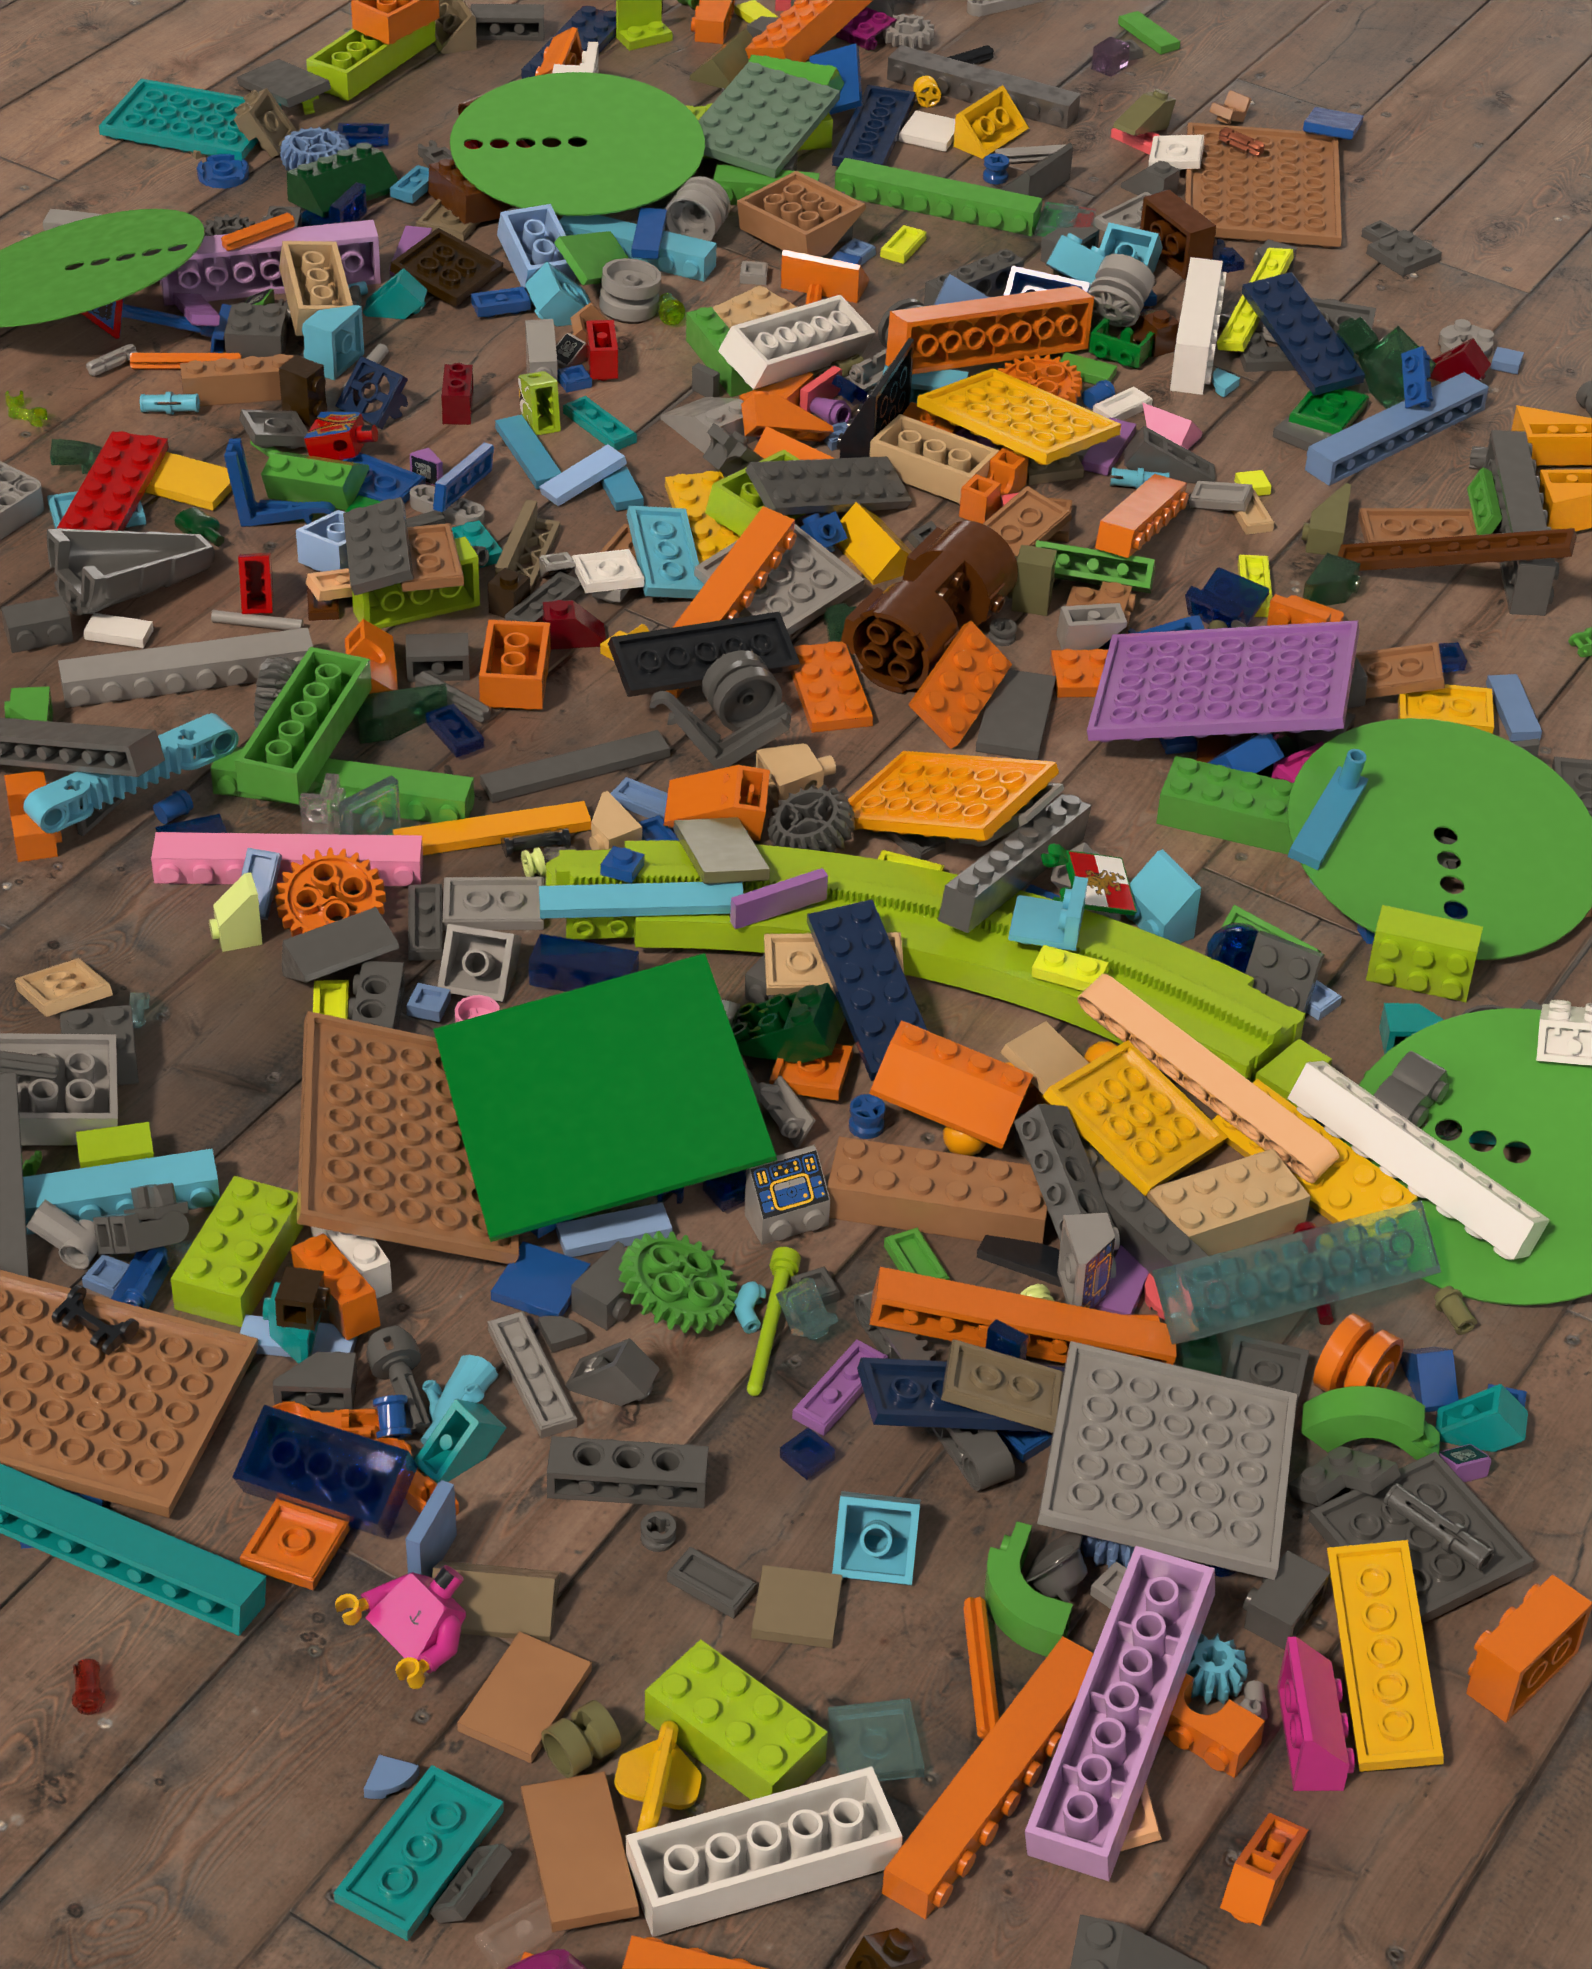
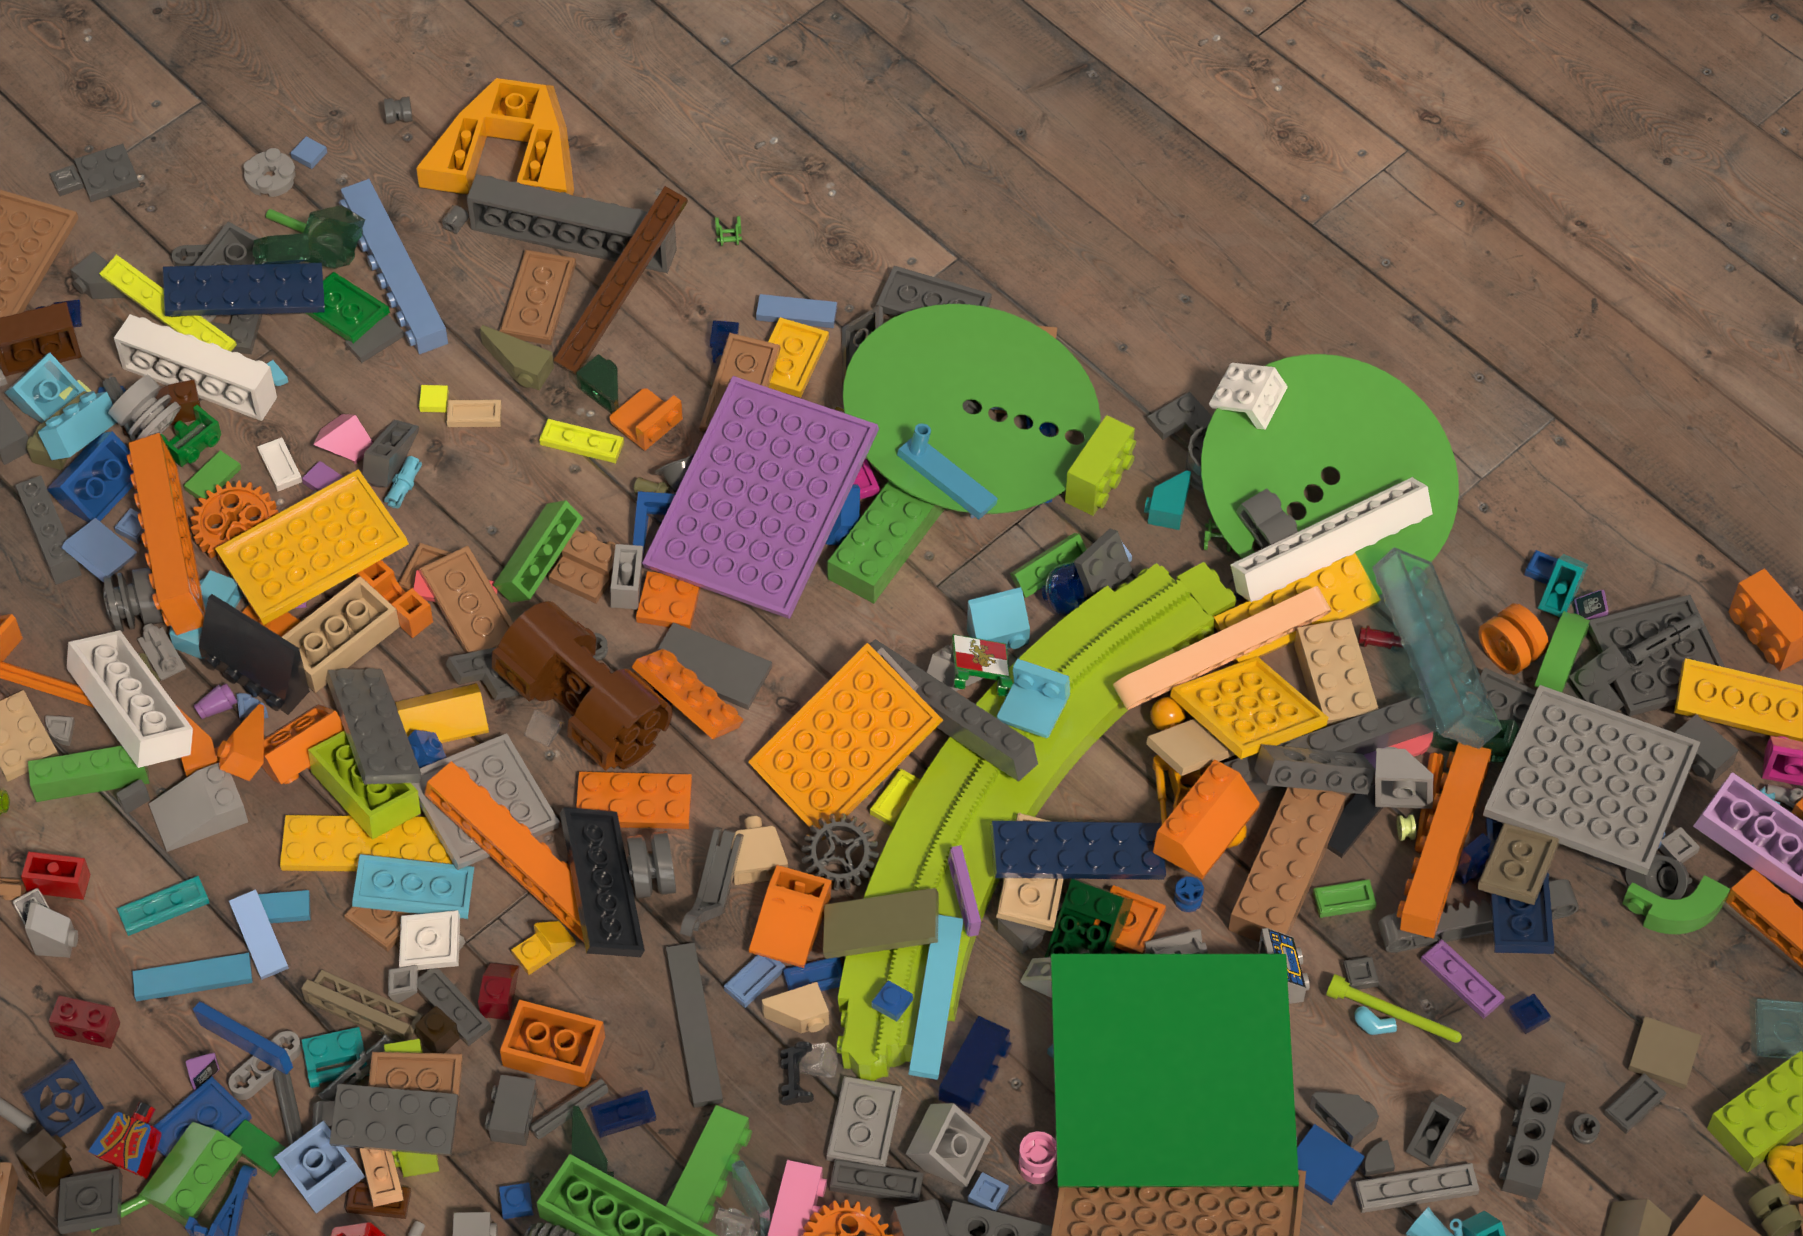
camera: 75 degrees left, 15 degrees up
orange arch [345,619,399,713] -> none
light orange tile [393,801,591,855] -> none
lime torso [518,371,561,435] -> none
yellowish green bush [521,847,546,877] -> none
blue tile [557,364,592,393] -> none
bright green gear [618,1231,738,1334] -> none
dark grey brick [703,423,764,476] -> none
clear light blue bracket [776,1278,839,1340] -> none
coral tile [799,365,842,413] -> none
clear green bracket [823,604,856,645] -> none
clear blue plate [831,374,868,404] -> none
medium azure slope [832,1491,921,1585] -> none
orange axle [963,1596,999,1739] -> none
olive brick [1008,545,1057,616] -> none
neon yellow plate [1031,945,1109,991] -> none
blue piece [1082,380,1115,409] -> none
orange brick [1095,474,1189,558] -> none
clear blue bracket [1185,567,1269,628] -> none
light grey tile [1189,481,1254,511] -> none
blue slope [1400,1346,1459,1412] -> none
blue hinge [1401,346,1434,408] -> none
dark red slope [1428,338,1491,382] -> none
olive pin [1434,1286,1477,1335] -> none
bright green tile [1467,467,1502,535] -> none

